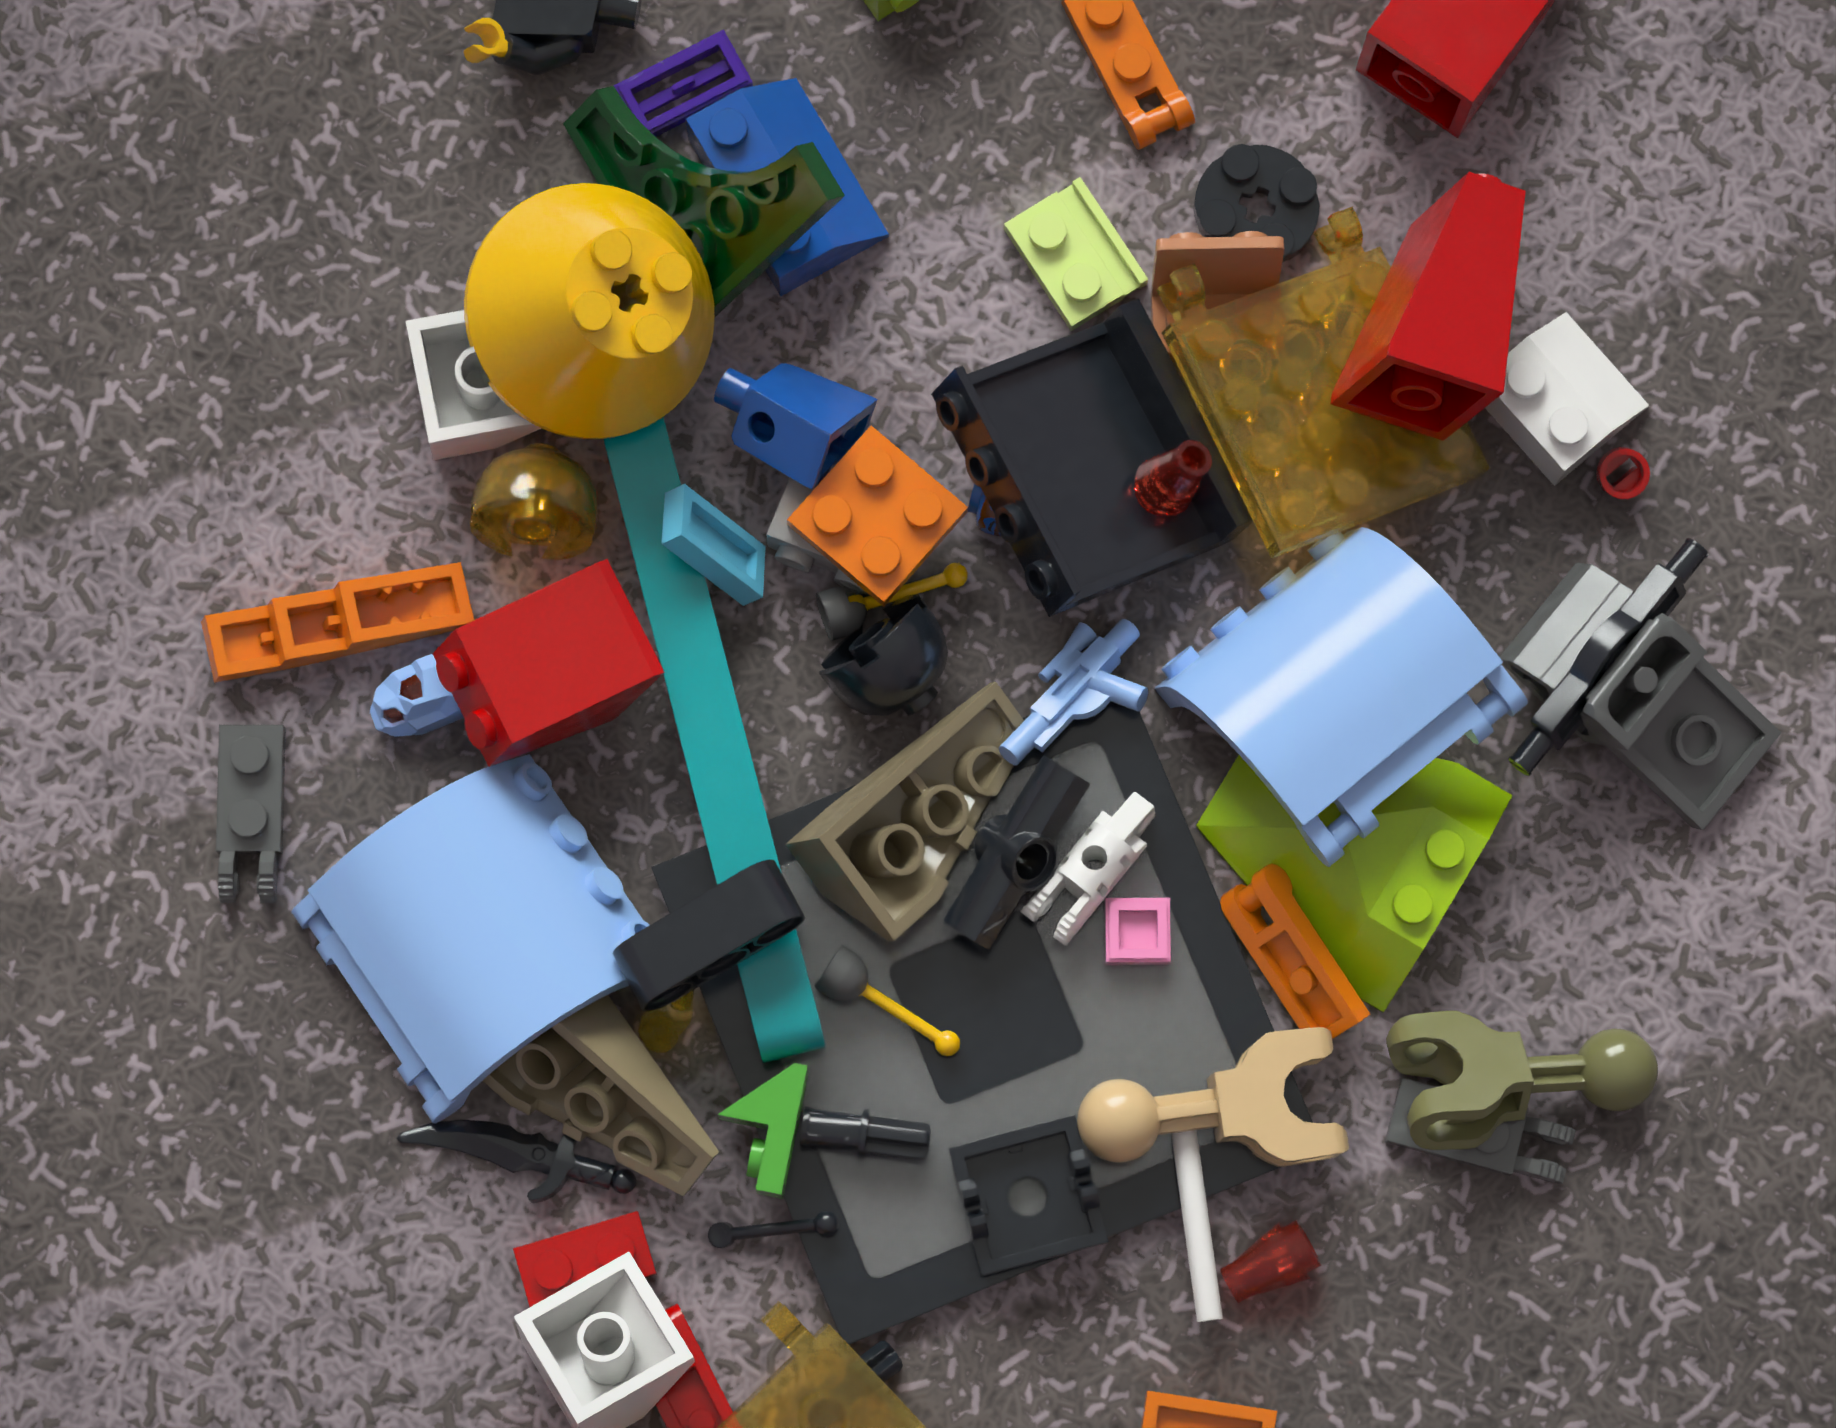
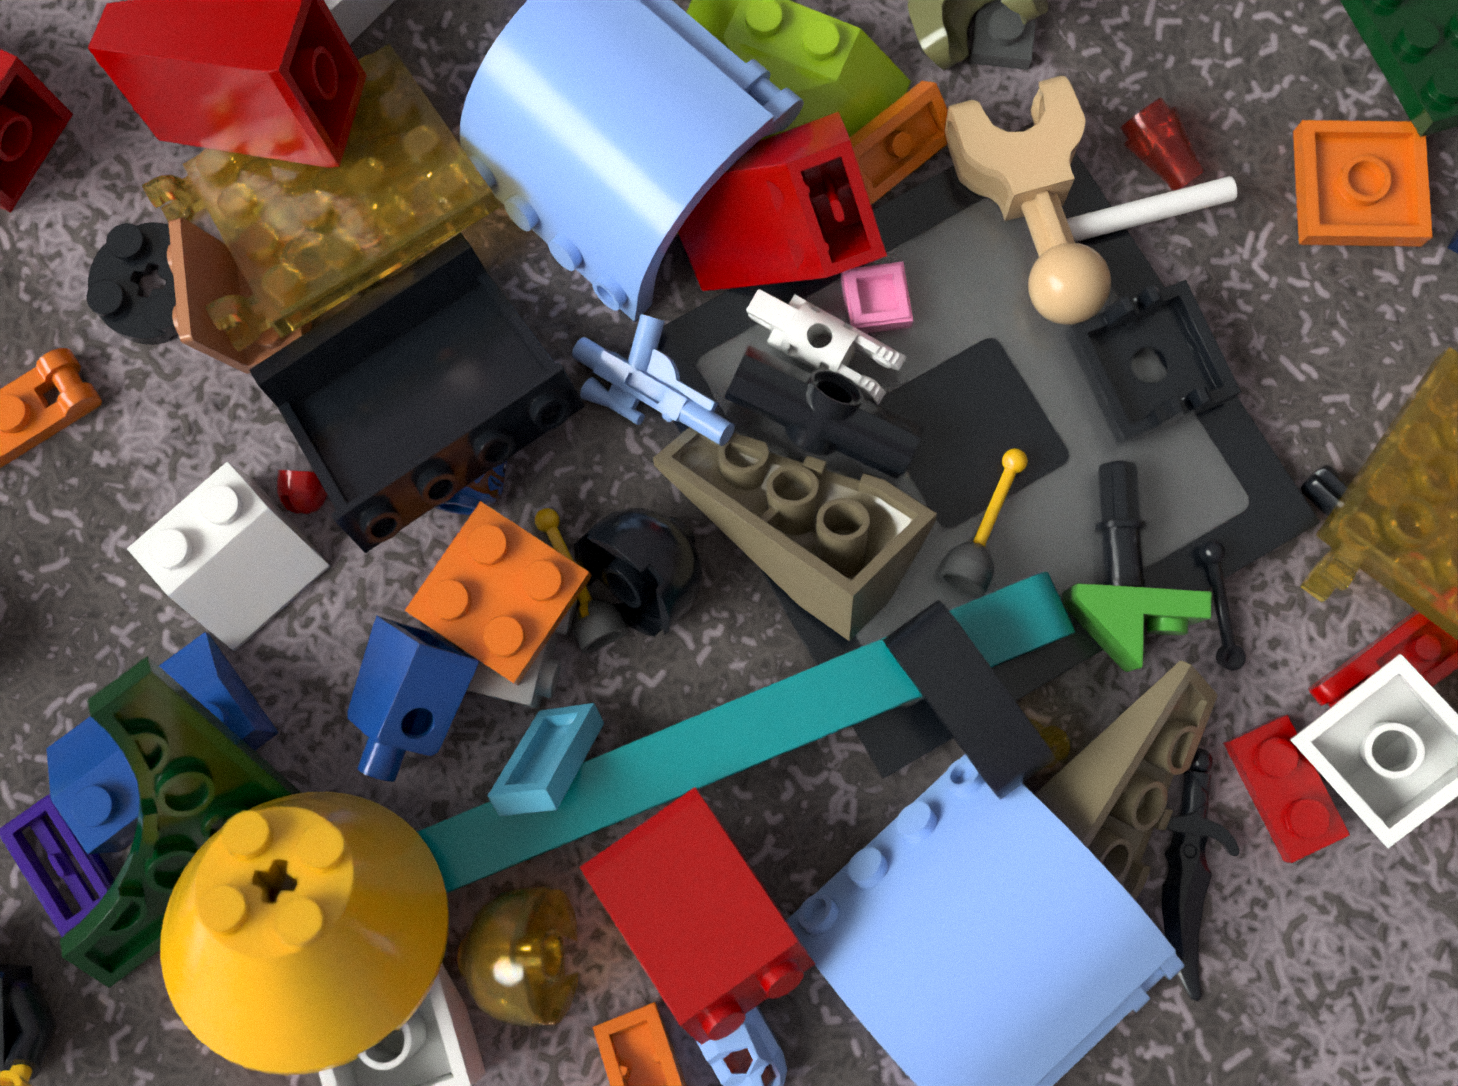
camera: 90 degrees left, 0 degrees up
yellowish green plate [1004,177,1148,331] -> none
clear red cone [1134,440,1212,516] -> none
none -> white slope [127,462,331,651]
none -> red hinge [276,470,327,514]
none -> red slope [678,111,887,291]

